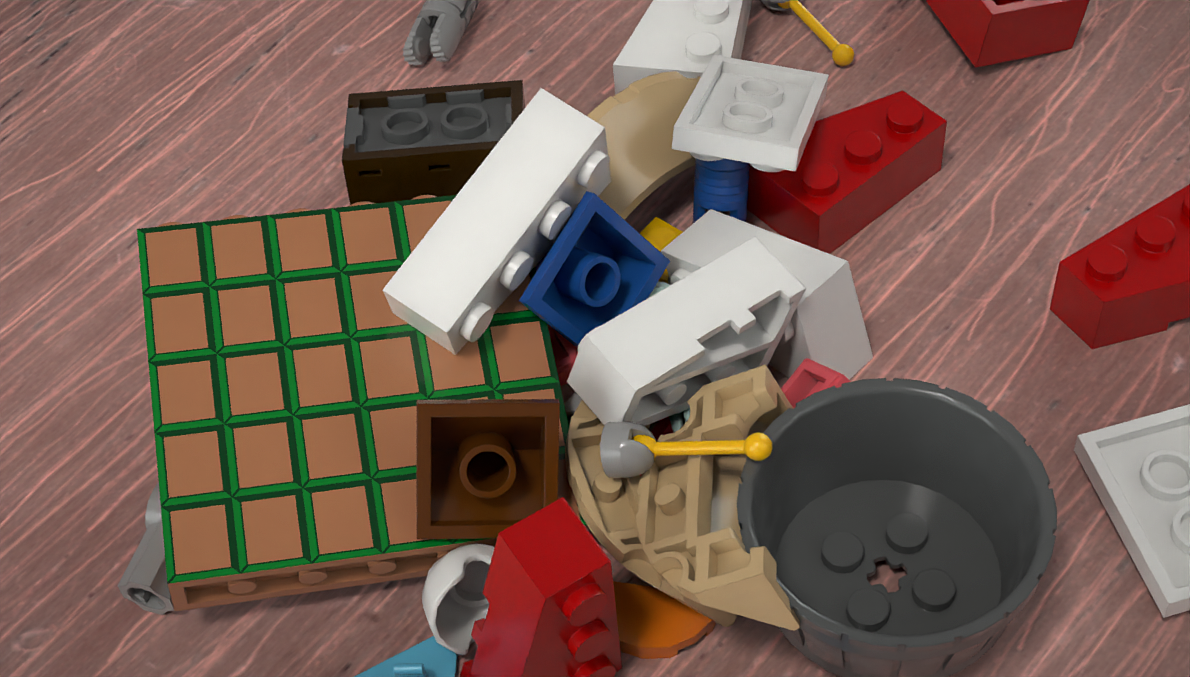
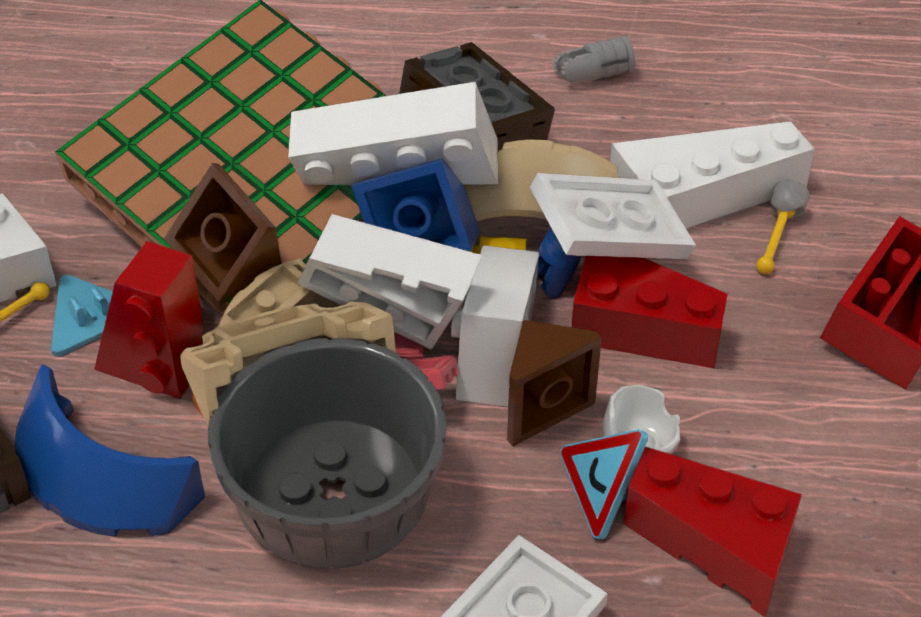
camera: 50 degrees right, 5 degrees down
hinge [600,421,773,478] -> none
none -> reddish brown slope [507,320,602,447]
none -> piece [560,429,648,540]
none -> white hair [602,384,680,454]

